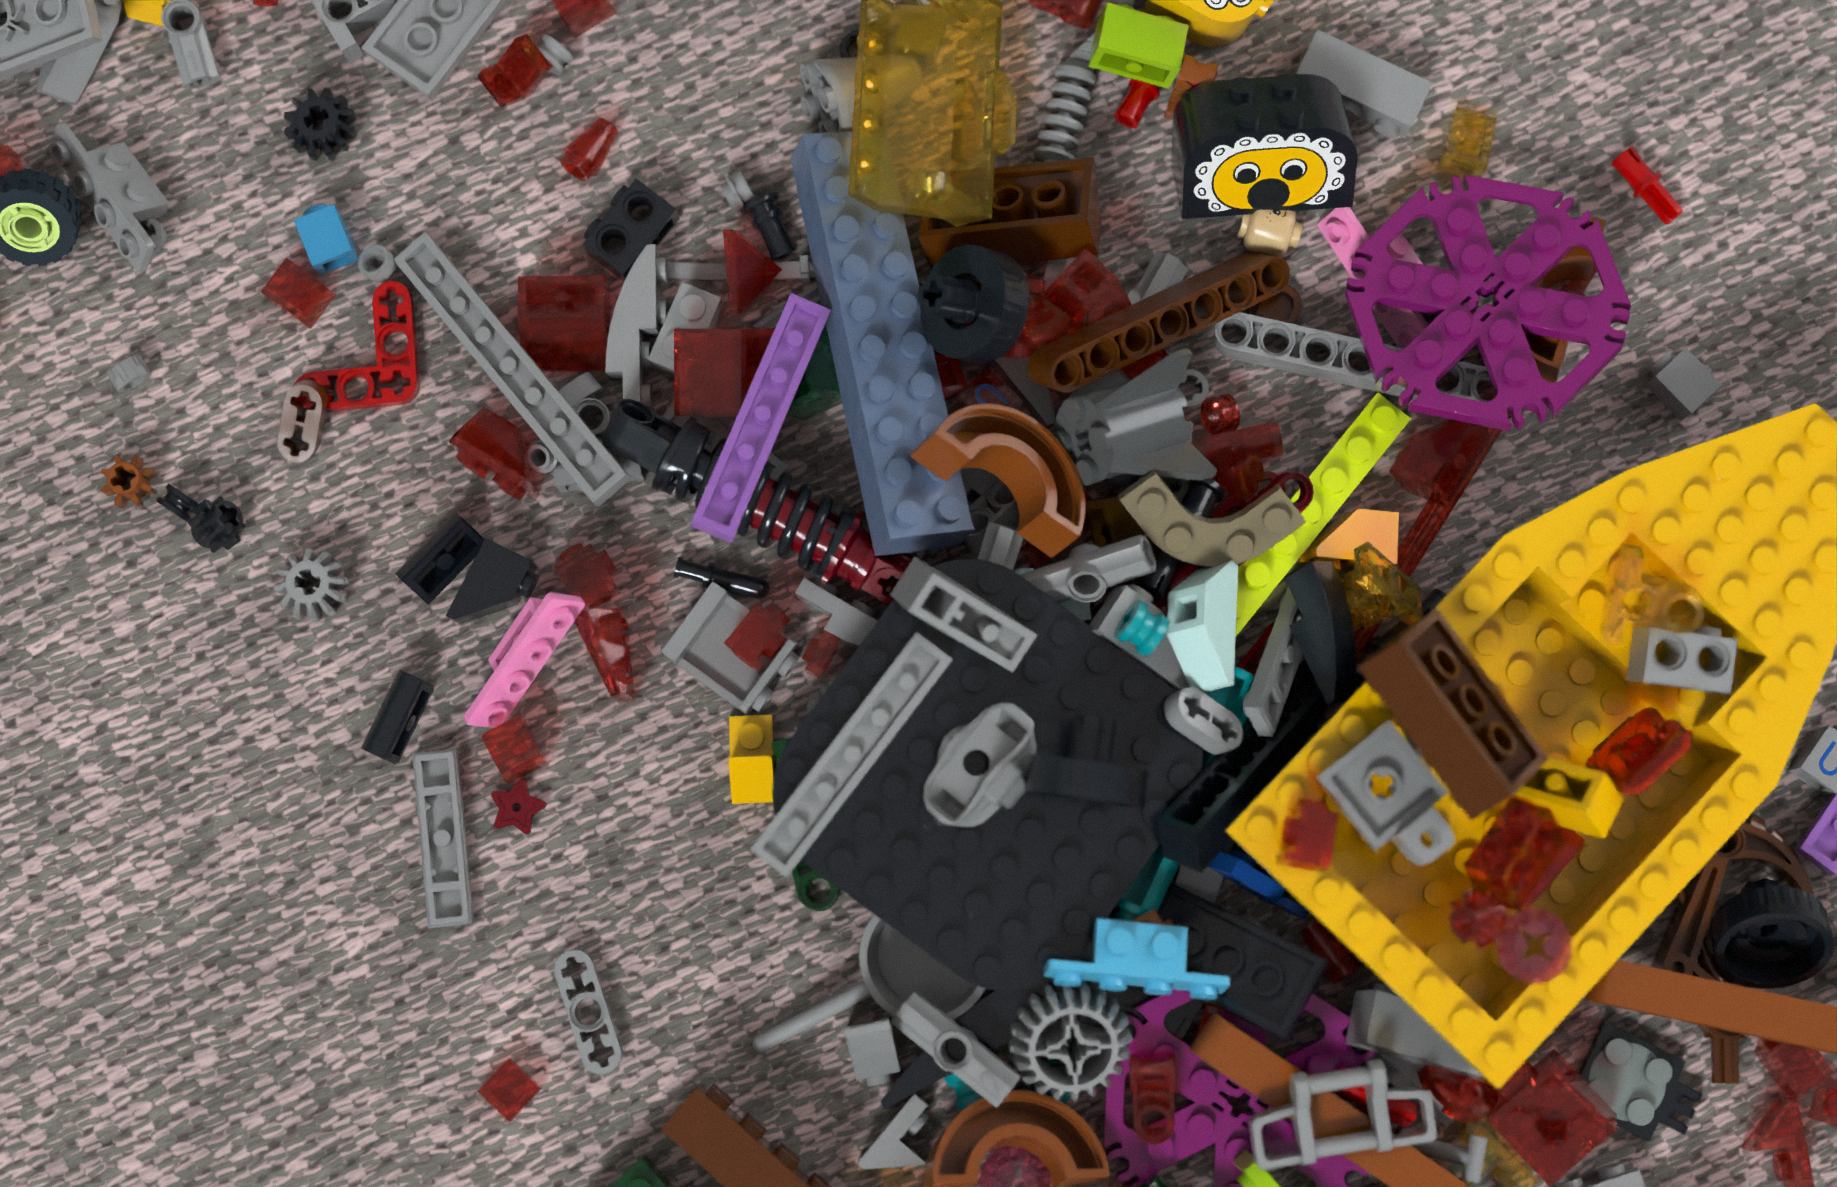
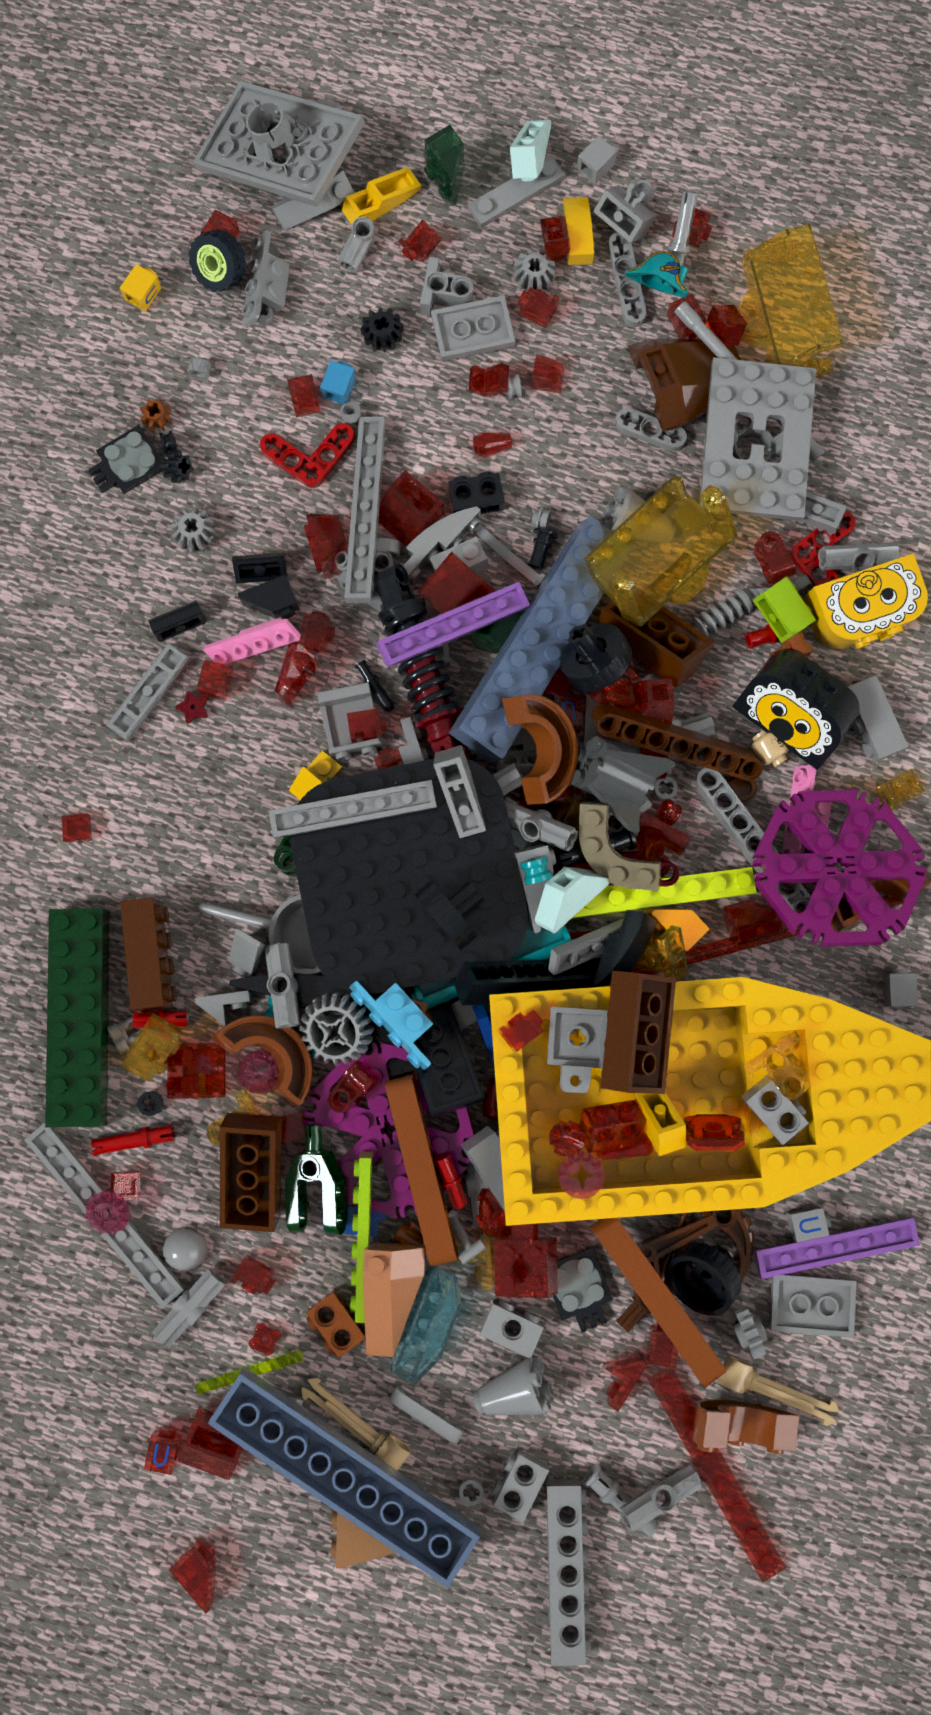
camera: 45 degrees right, 0 degrees up
beam [277,380,327,463] -> none
light grey beam [554,950,623,1074] -> none
clear red slope [723,229,782,317] -> none
light grey piece [923,703,1037,827] -> none
light grey beam [1164,687,1243,754] -> none
light grey bar [1249,1059,1437,1170] -> none
none -> piece [88,424,162,494]

